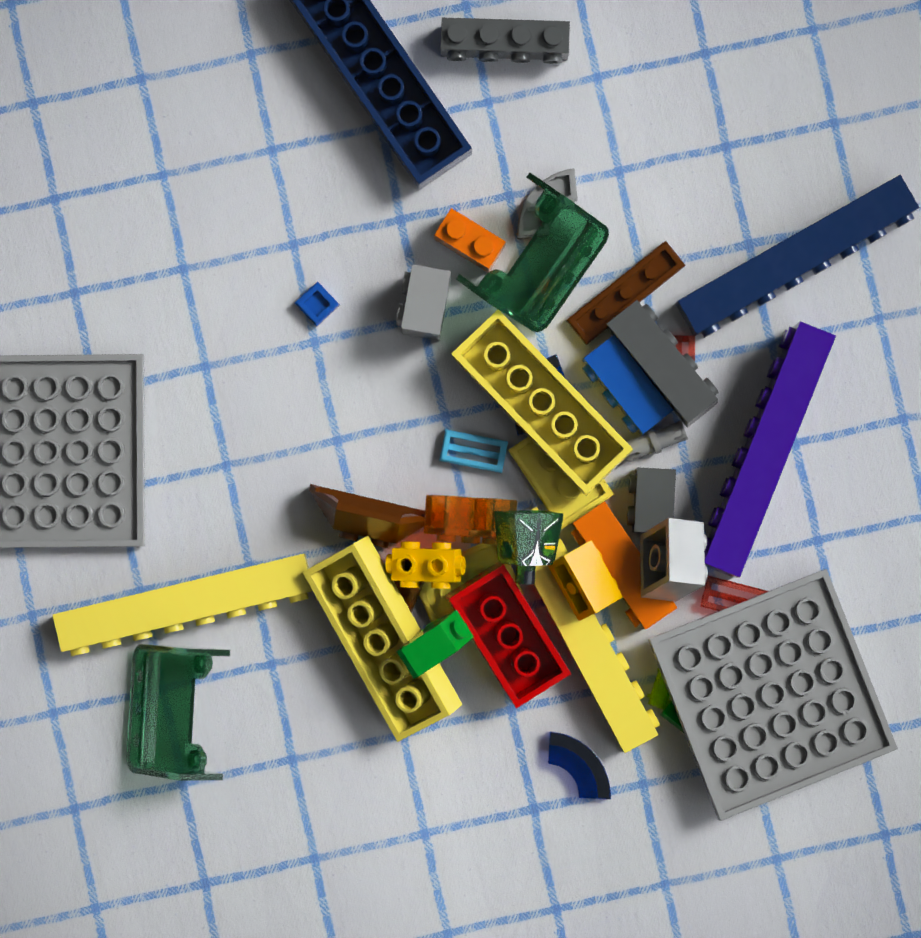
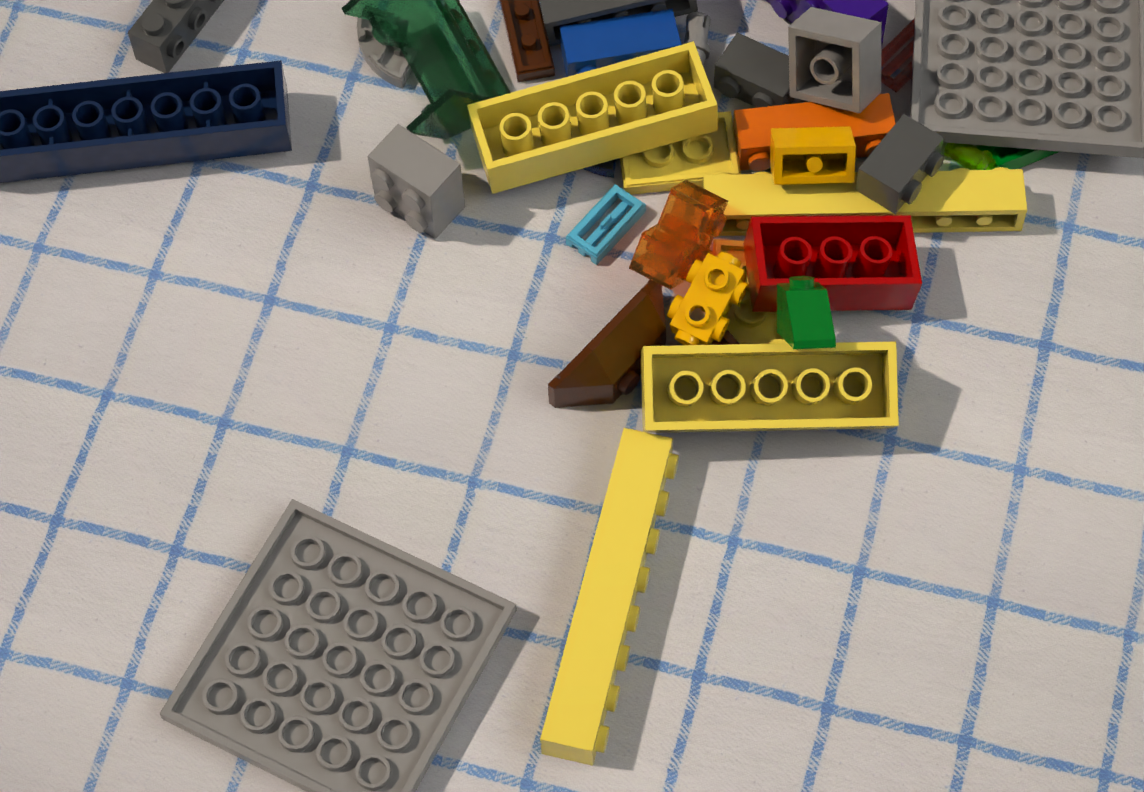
camera: 60 degrees left, 25 degrees down
clear green windscreen [126,644,230,781] -> none
blue tile [295,281,340,327] -> none
orange brick [434,208,506,273] -> none
clear green torso [494,510,563,584] -> none
tile [548,731,611,799] -> none
none -> dark grey brick [855,114,944,214]

